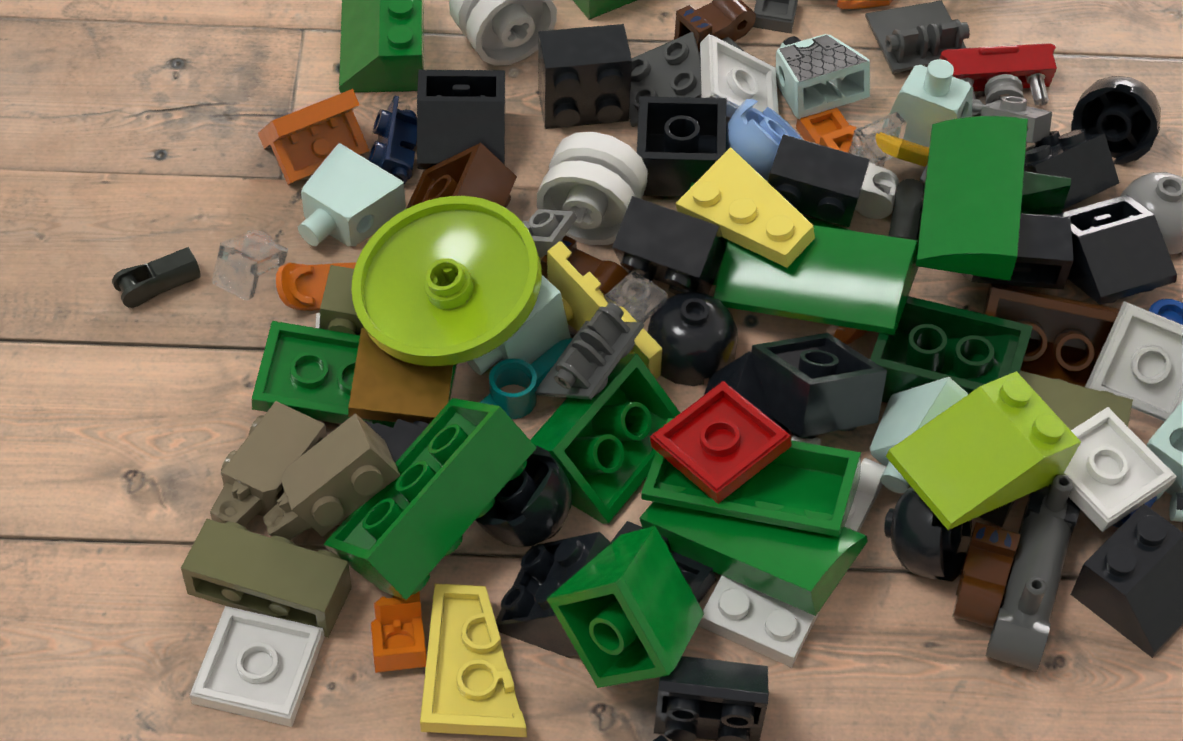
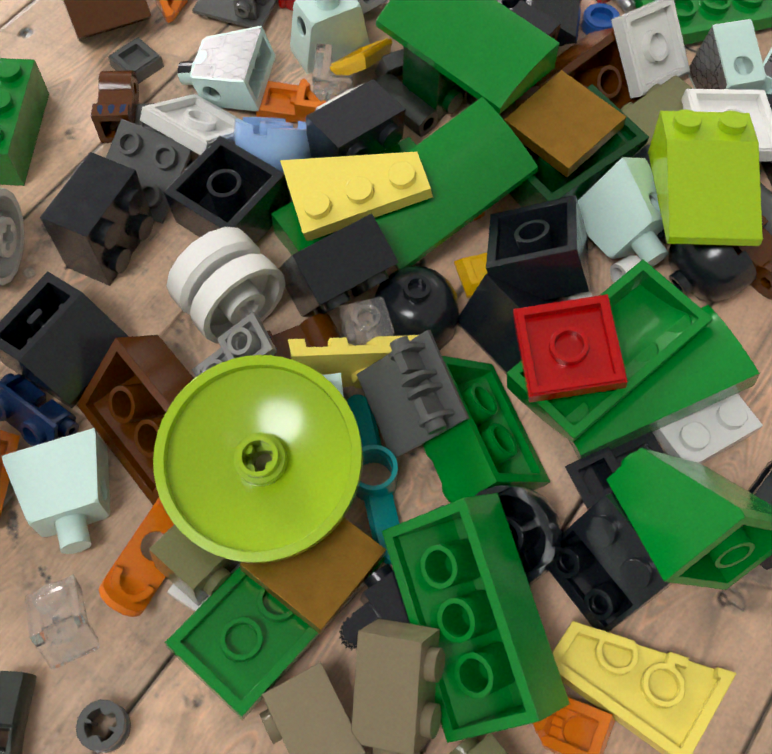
camera: 55 degrees left, 10 degrees up
none -> dark grey bush [76,700,131,753]
none -> pearl gold tile [504,70,626,177]

